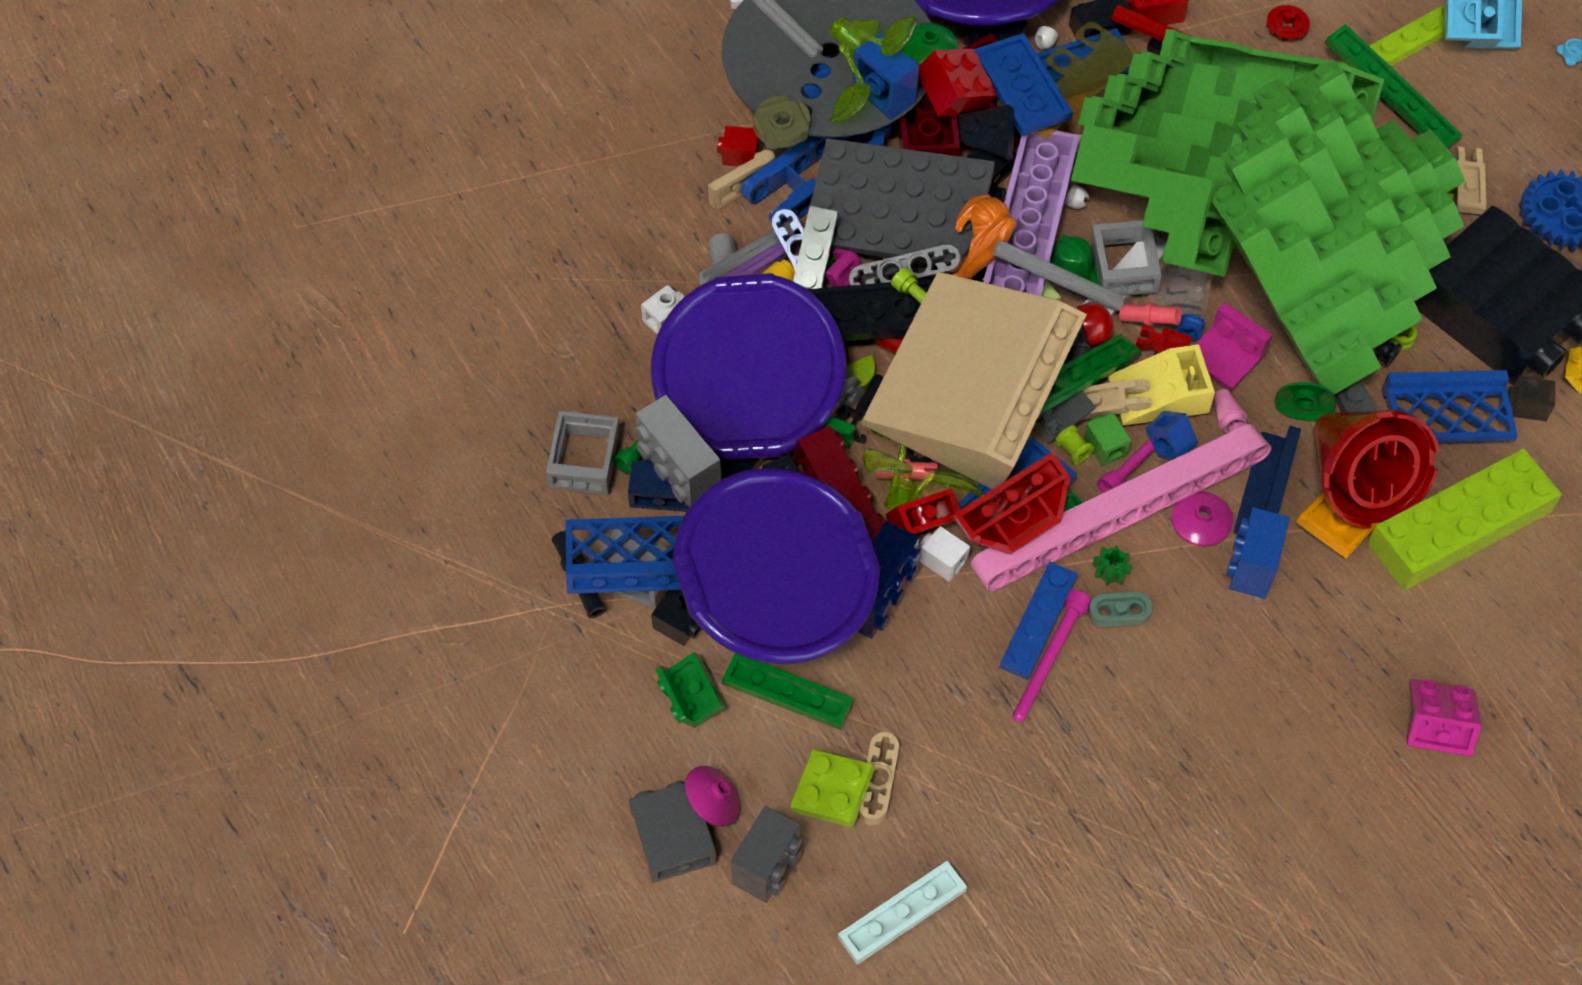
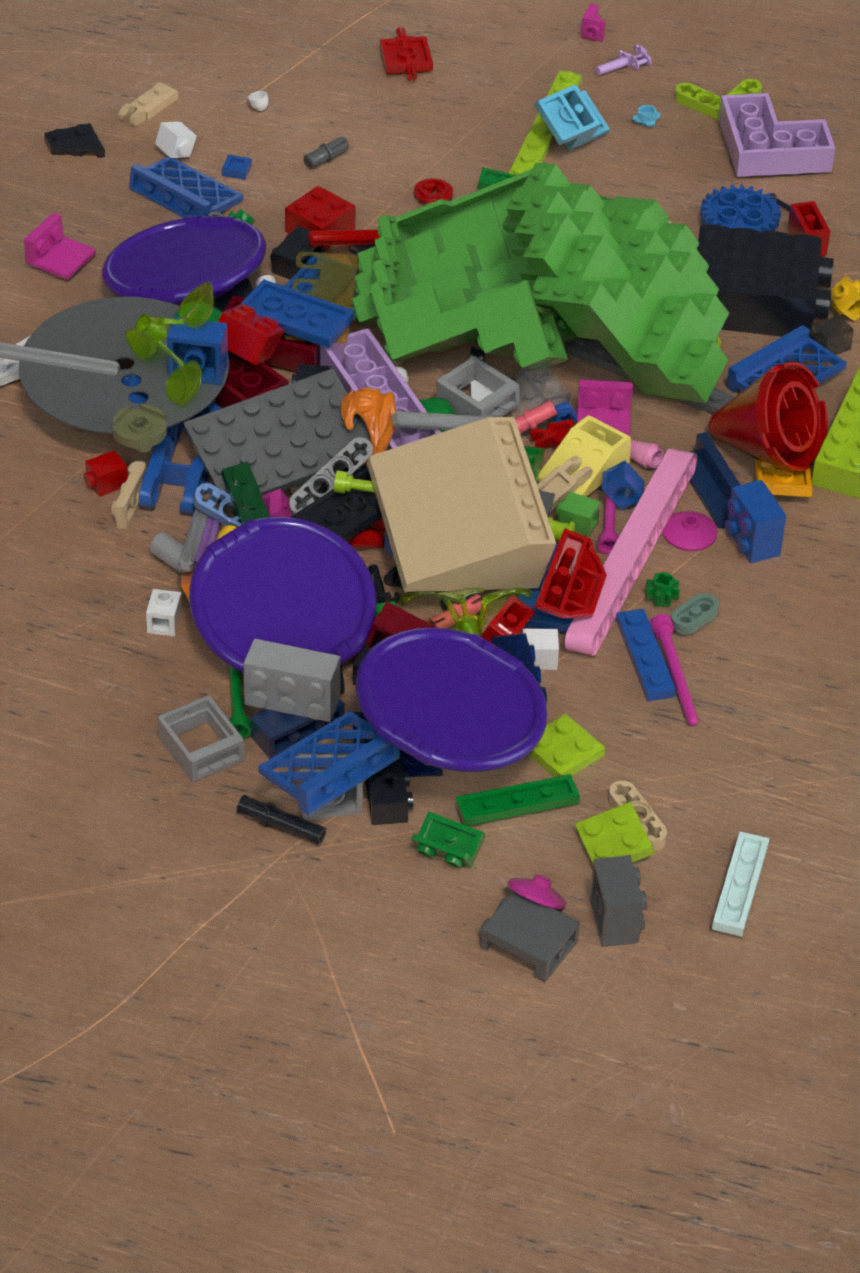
camera: 40 degrees left, 15 degrees down
black wing [959,104,1014,161] -> none
green dish [1275,382,1336,421] -> none
none -> lime plate [528,714,605,777]

